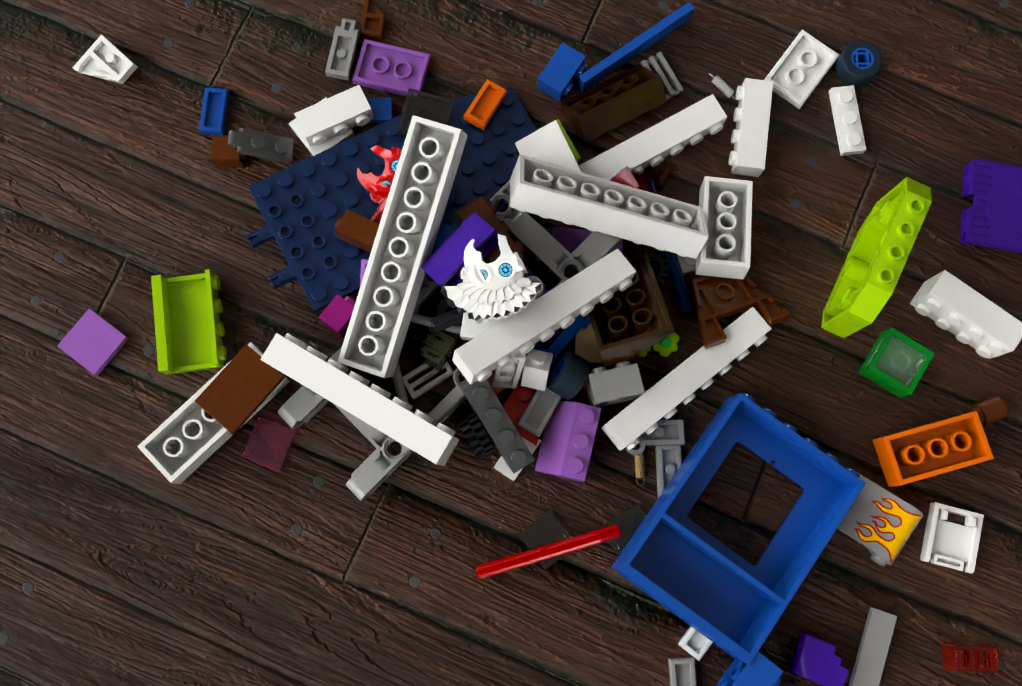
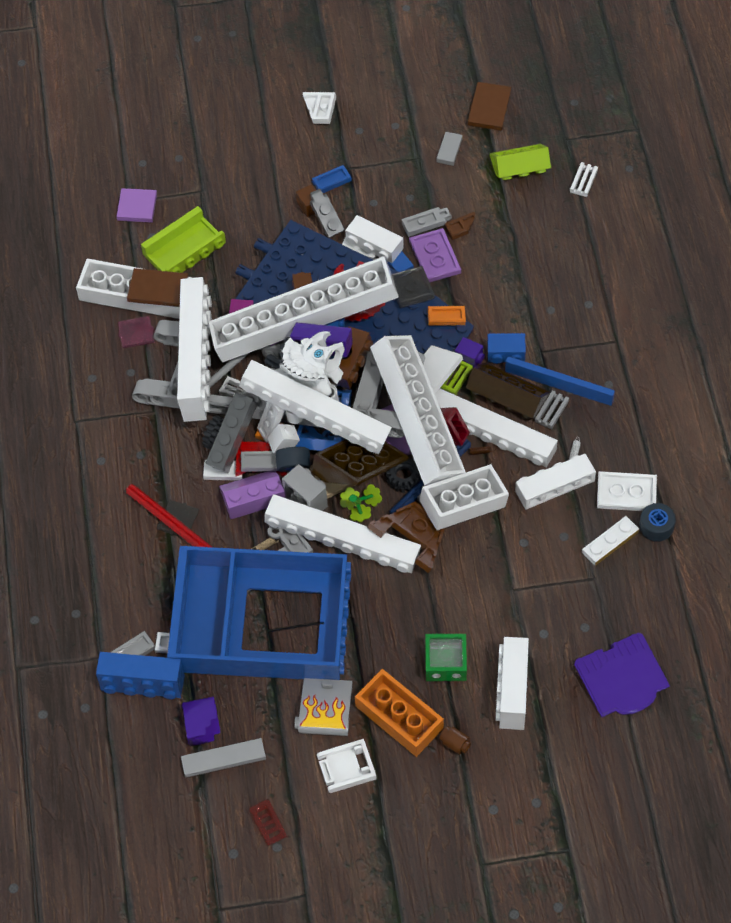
camera: 65 degrees right, 20 degrees down
lime panel [821,177,932,338] -> none
none -> dark purple brick [455,337,485,367]

